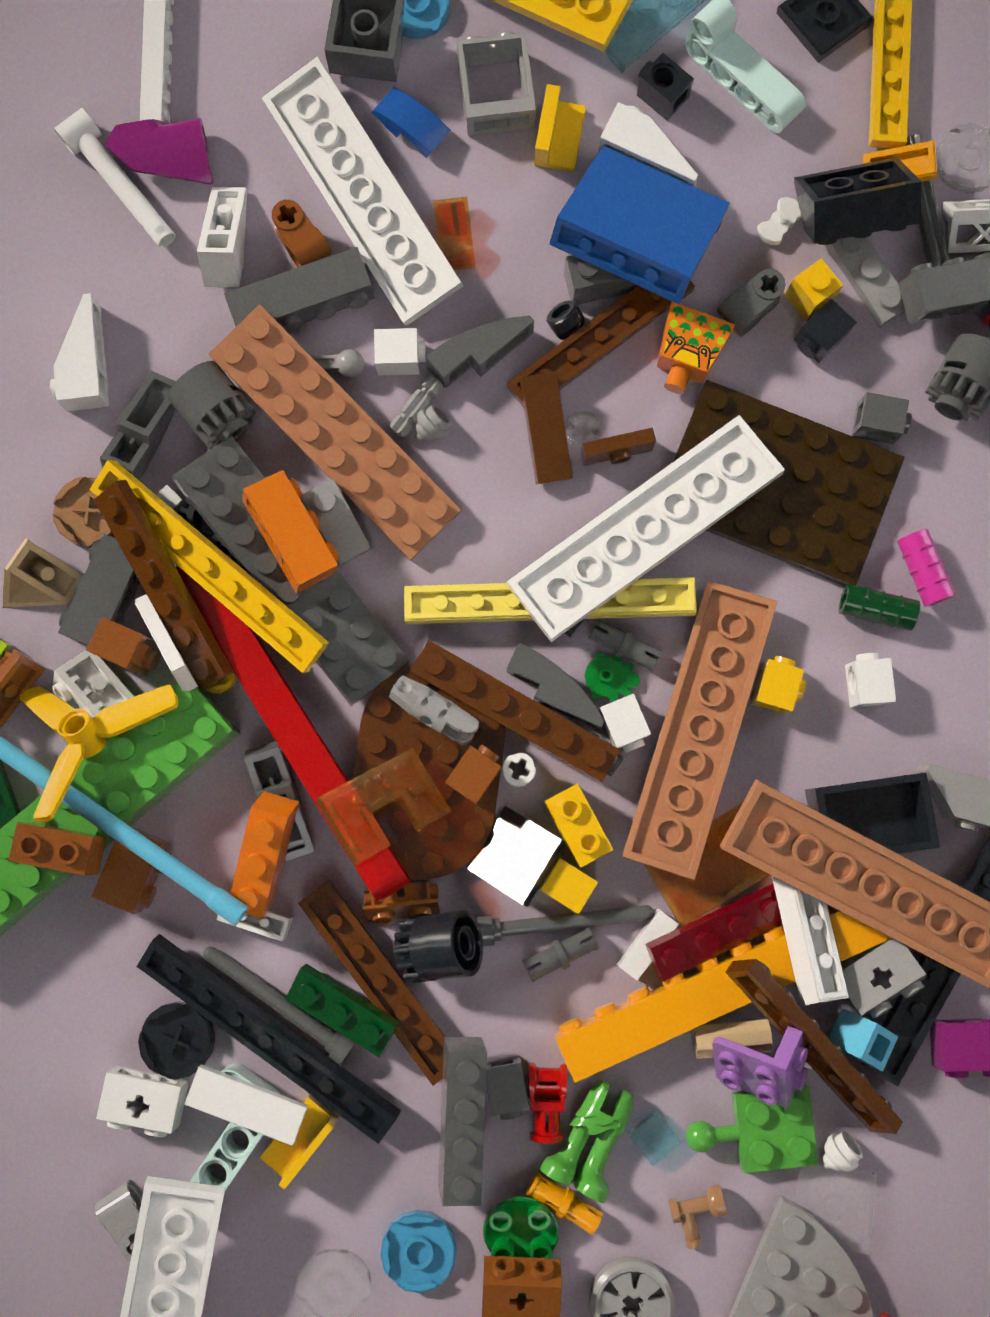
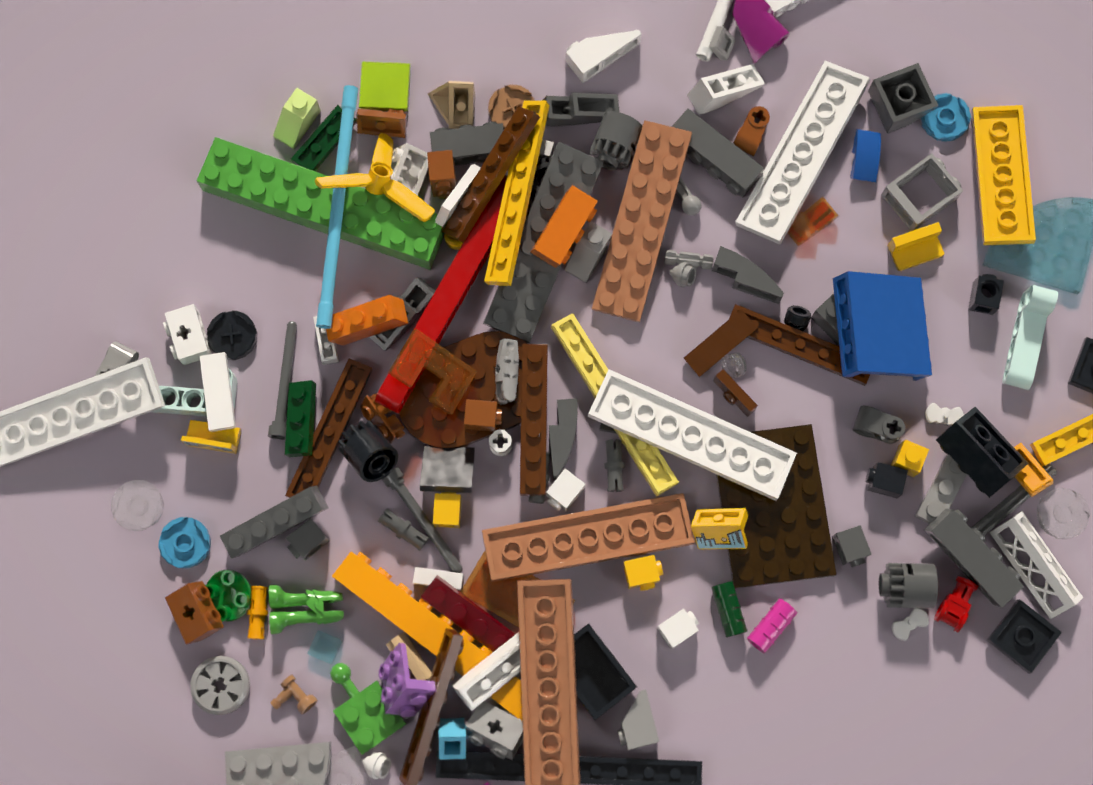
camera: 60 degrees right, 5 degrees down
dark orange brick [8,822,107,876] -> none
dark orange brick [91,827,171,914] -> none
black plate [136,934,402,1144] -> none
white brick [374,328,426,376] -> none
red connector [528,1063,567,1144] -> none
yellow brick [544,783,613,868] -> none
green piece [584,651,640,702] -> none
white slope [598,102,698,187] -> none
orange torso [657,302,735,394] -> none
none -> yellow panel [691,508,748,549]
none -> light grey tile [709,26,735,60]

